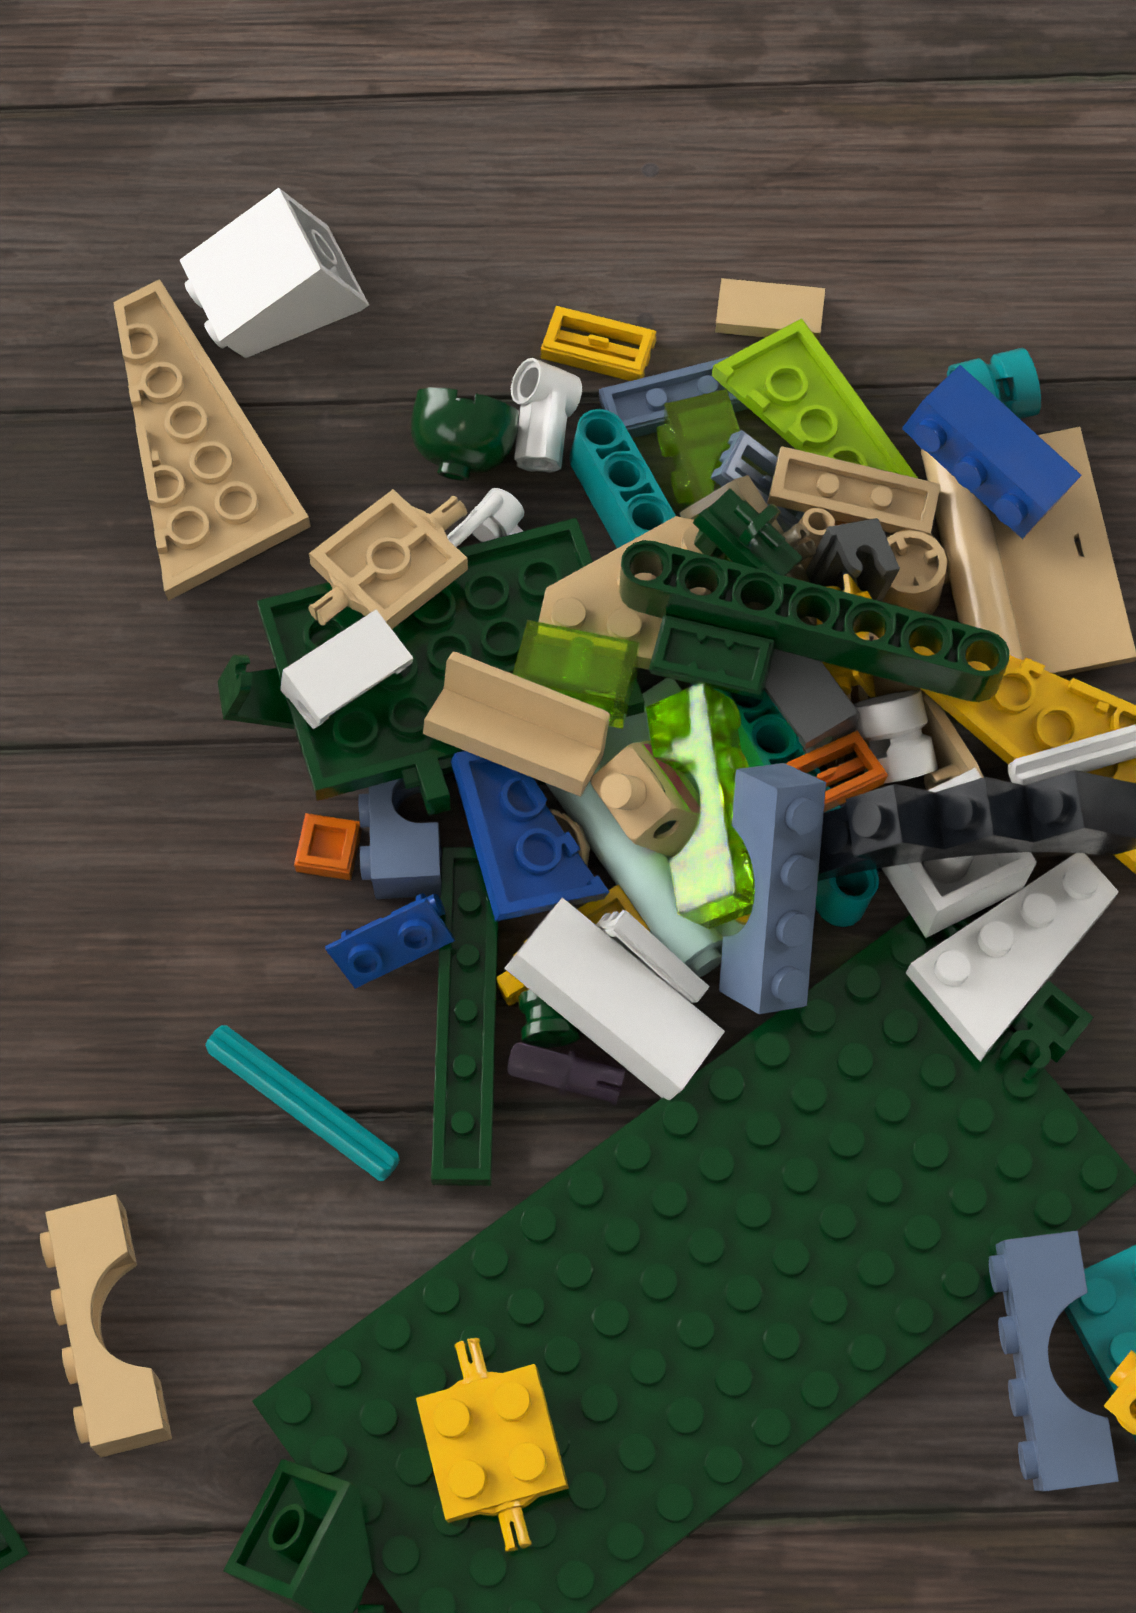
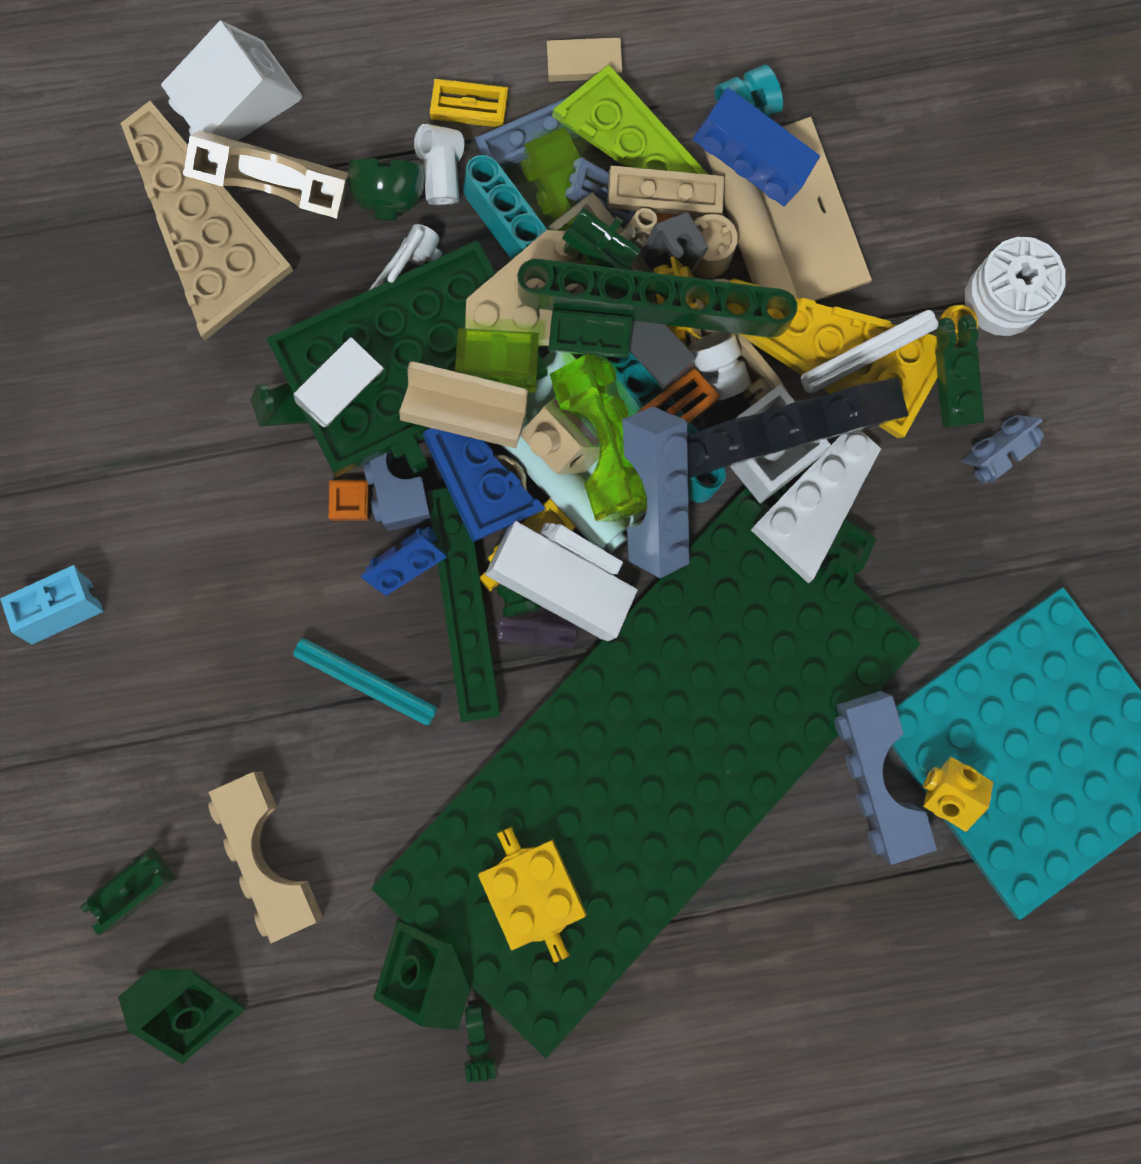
camera: 15 degrees left, 15 degrees up
tan plate [309,489,468,629] -> none
none -> tan arch [184,130,349,218]

